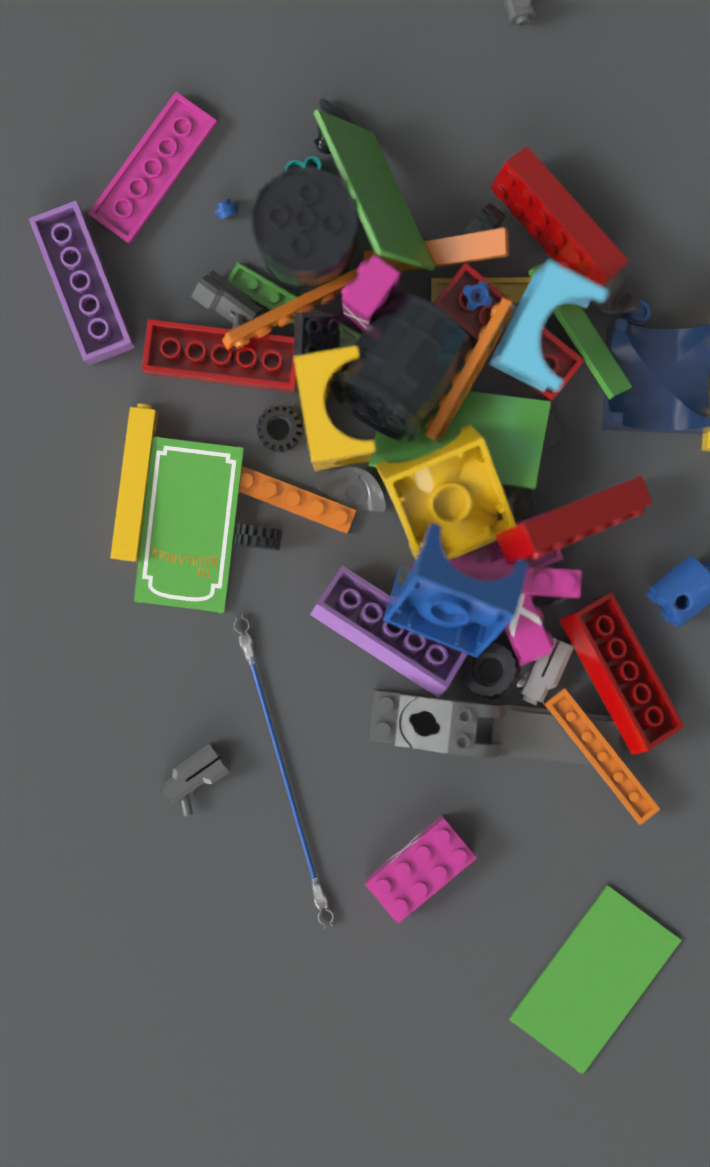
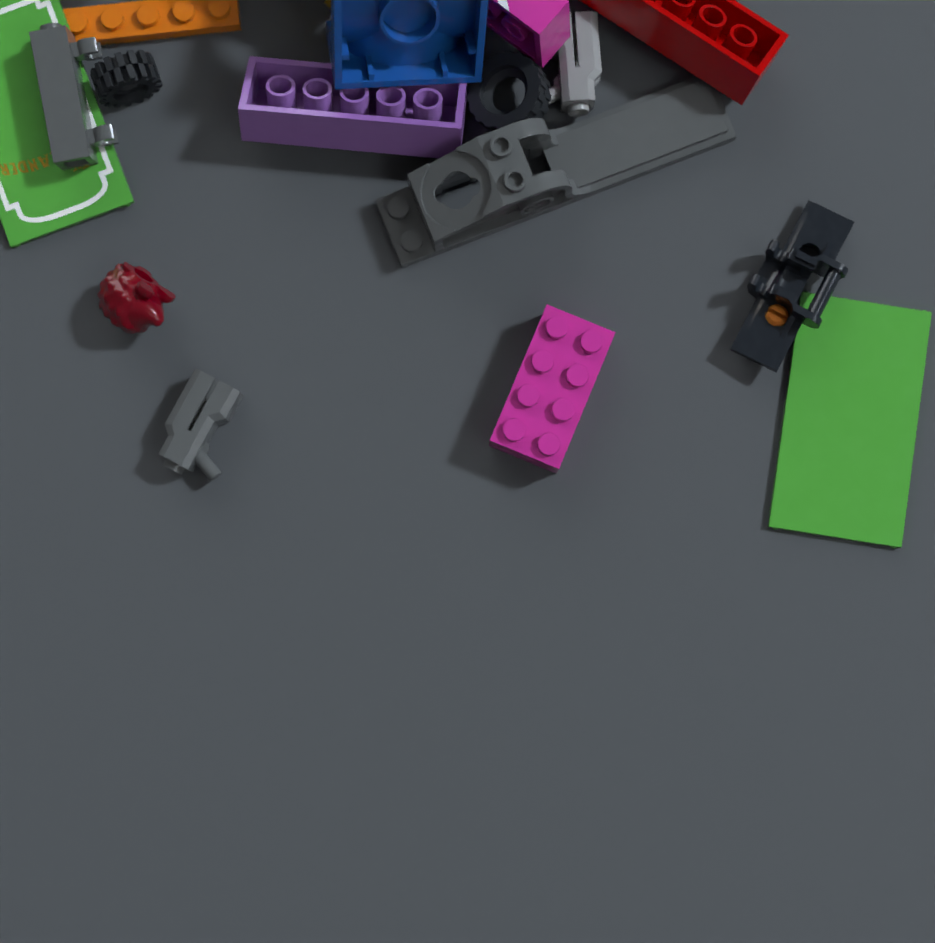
camera: 30 degrees left, 5 degrees down
piece [234,615,333,929] -> none
orange plate [544,688,660,825] -> none
none -> dark grey brick [29,23,119,170]
none -> dark red animal [97,262,176,334]
none -> black piece [730,200,855,373]

